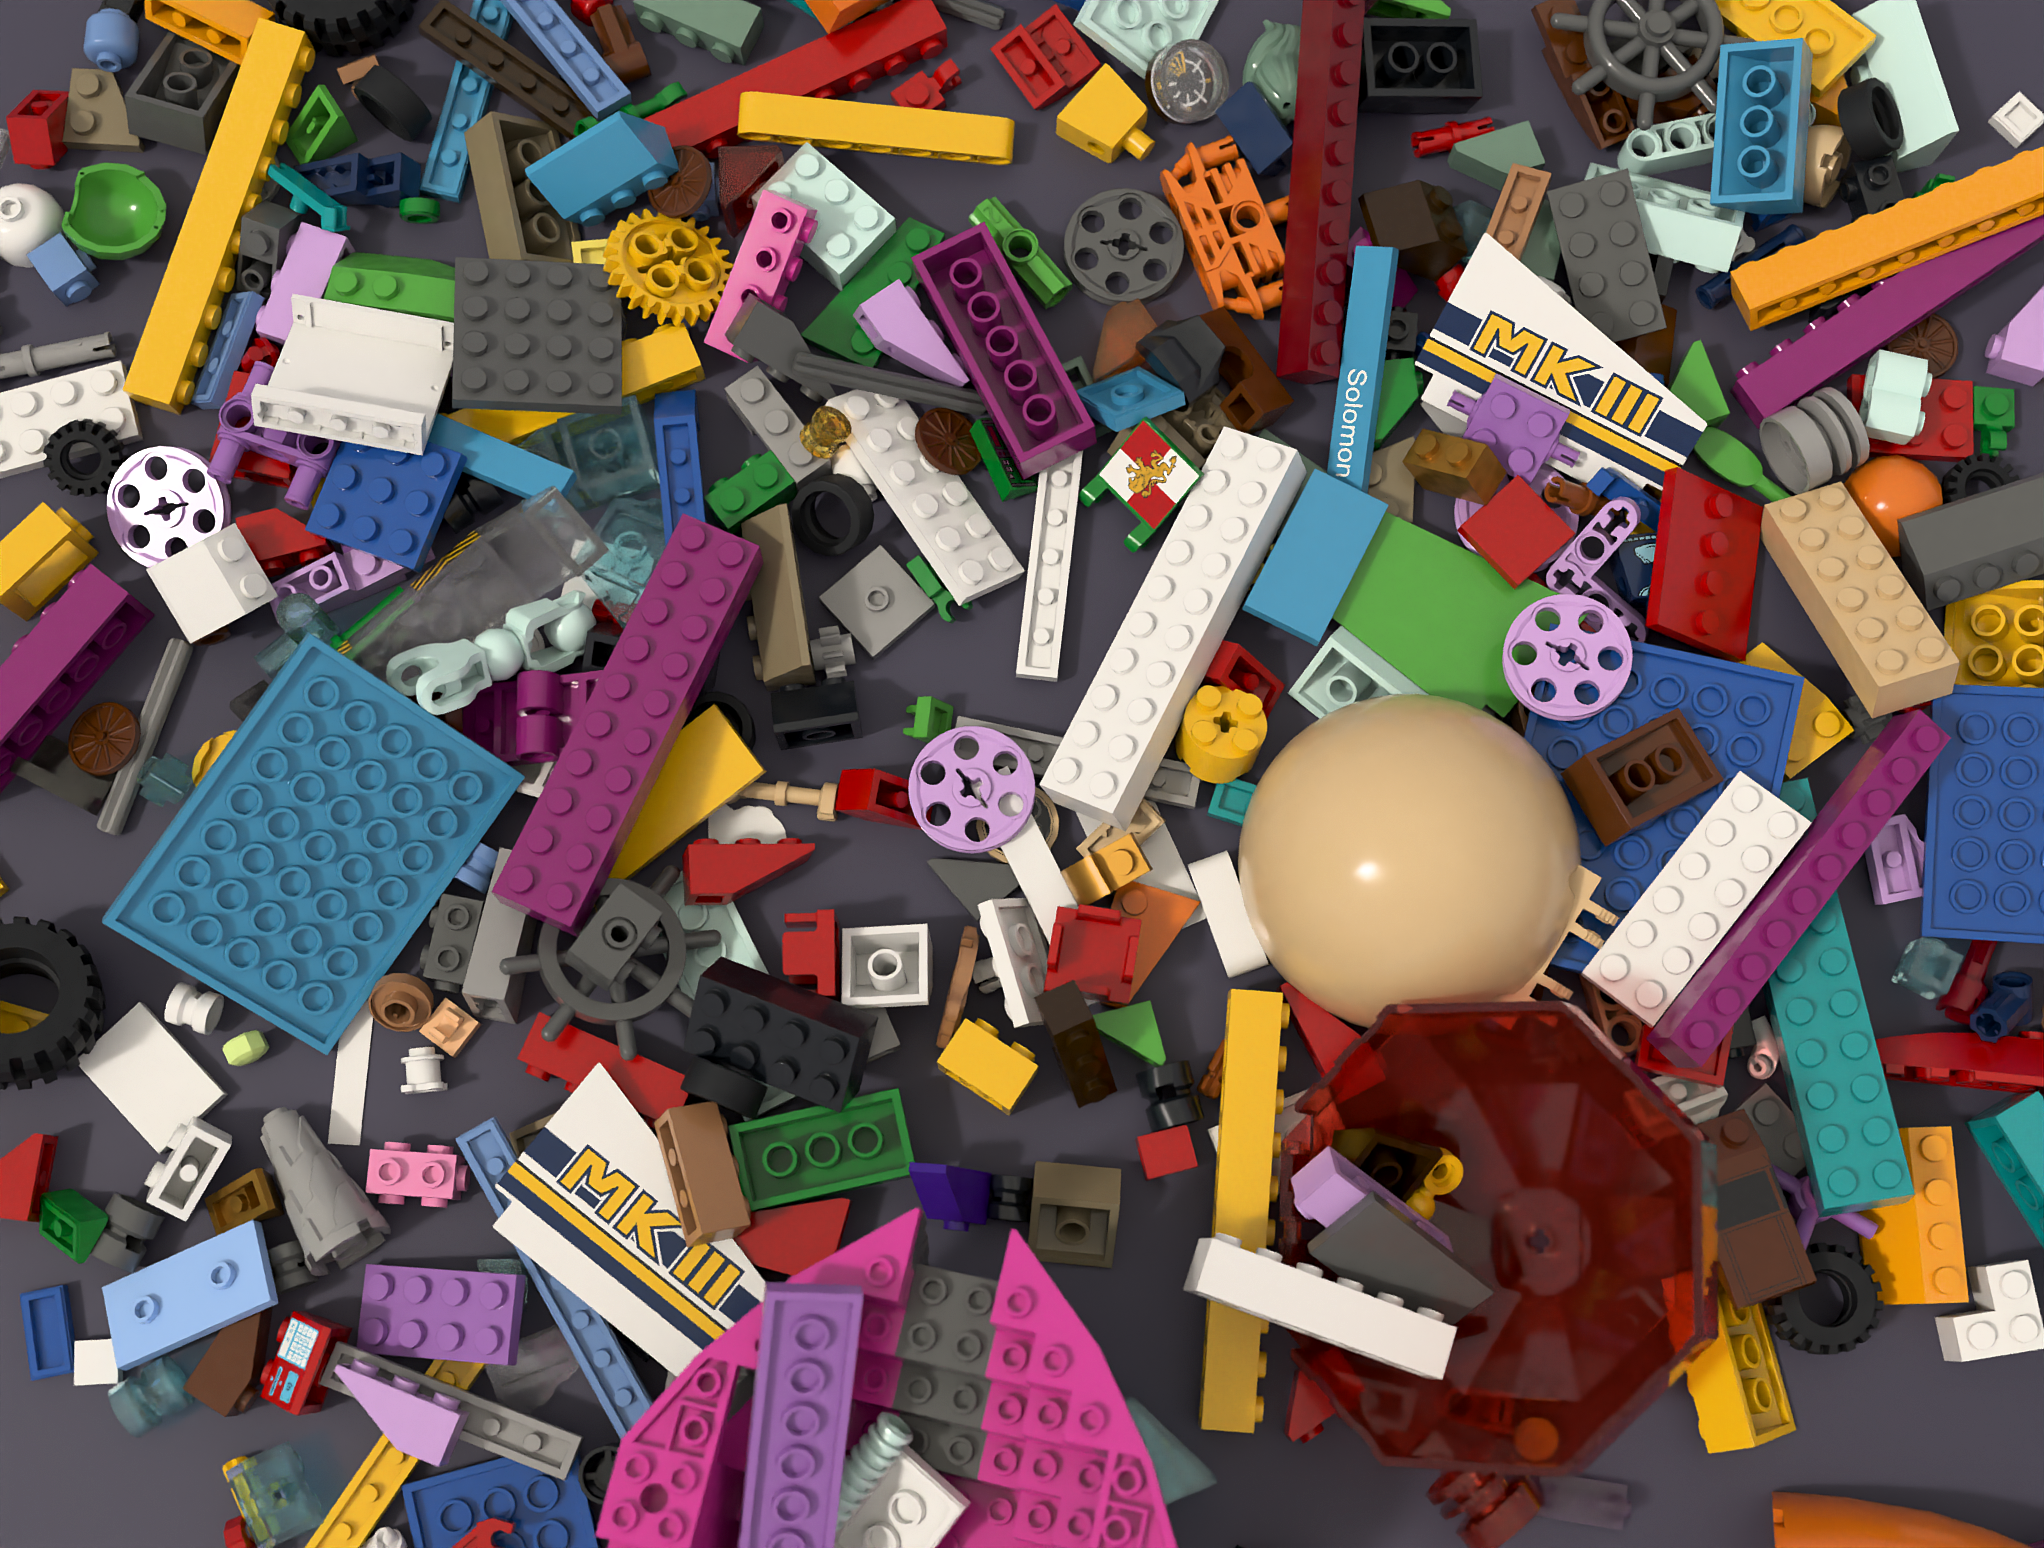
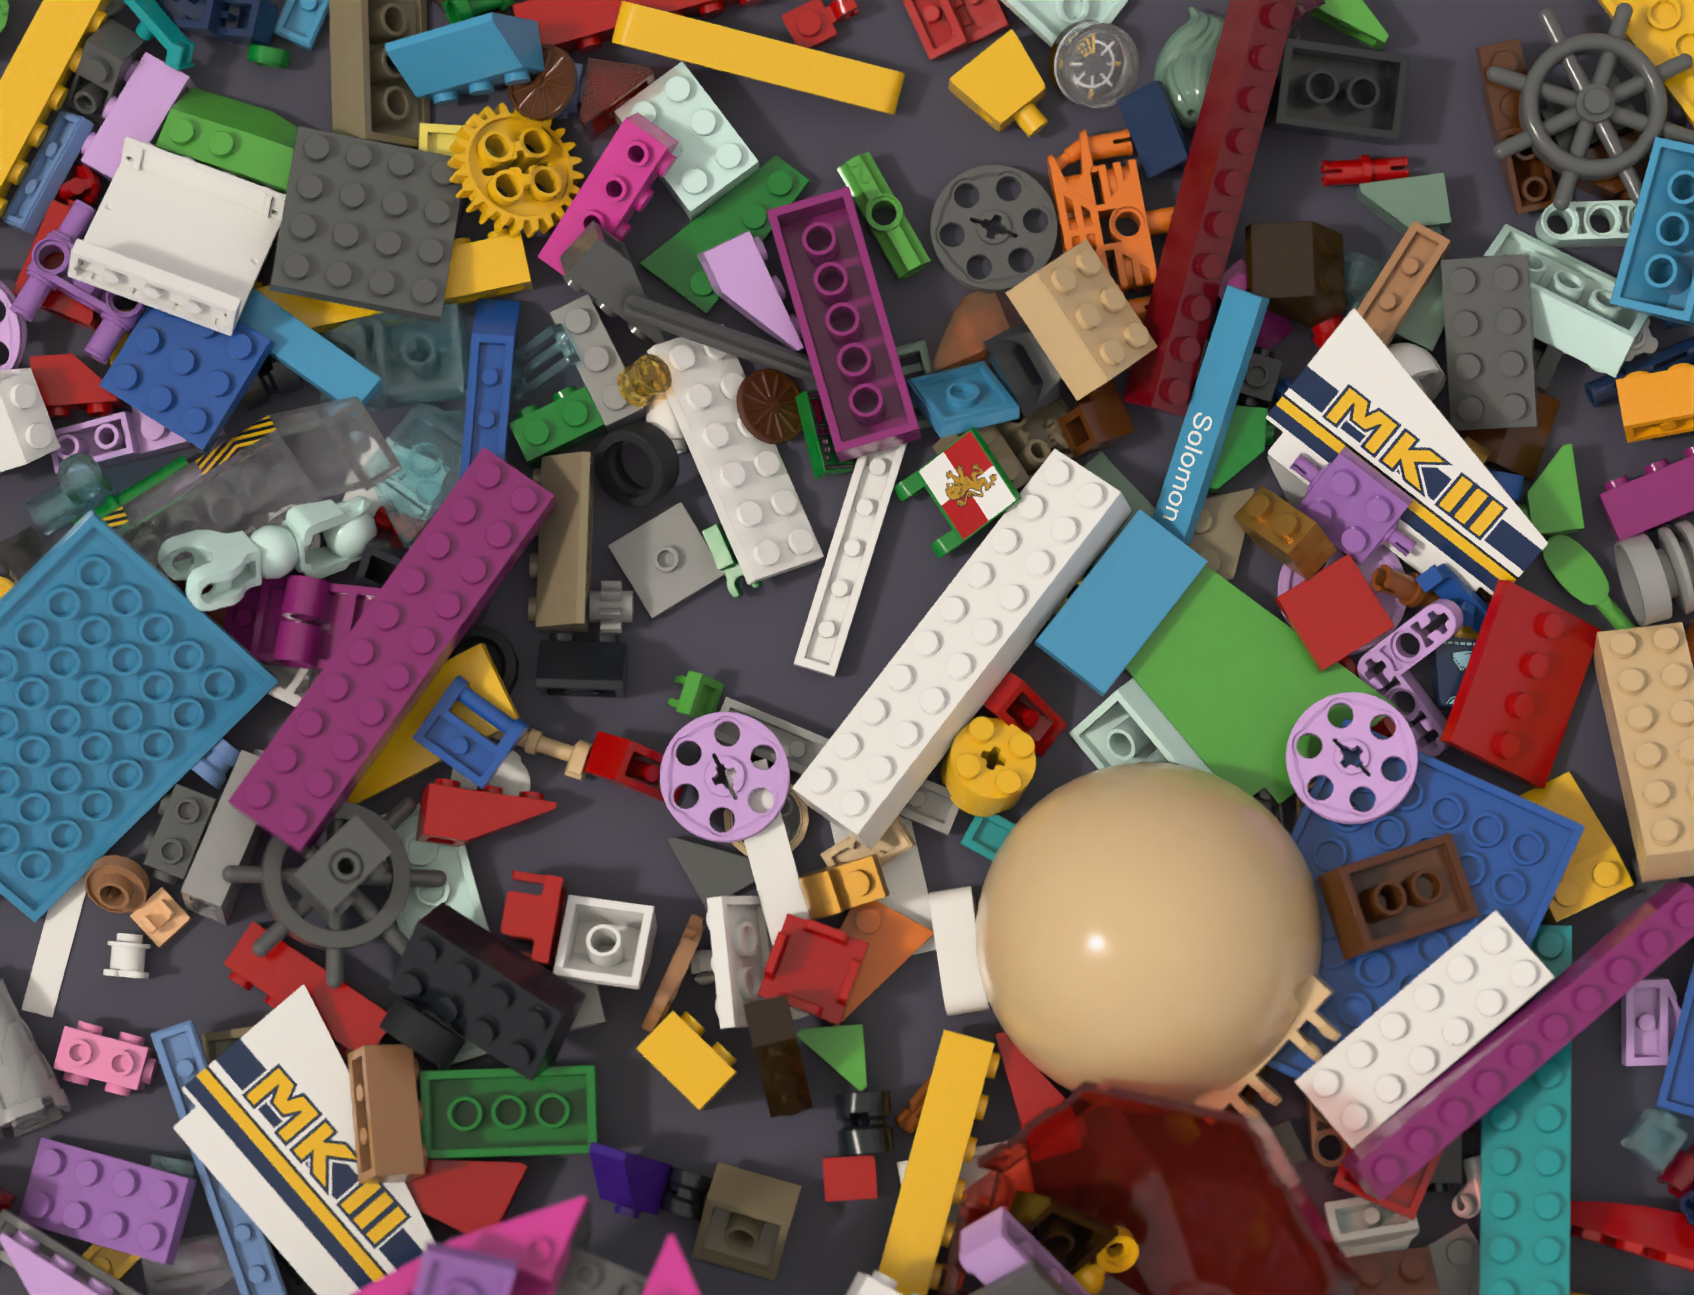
camera: 15 degrees right, 5 degrees up
none -> blue plate [412,675,529,789]
none -> clear light blue tile [512,323,581,402]
none -> tan brick [1006,239,1158,401]

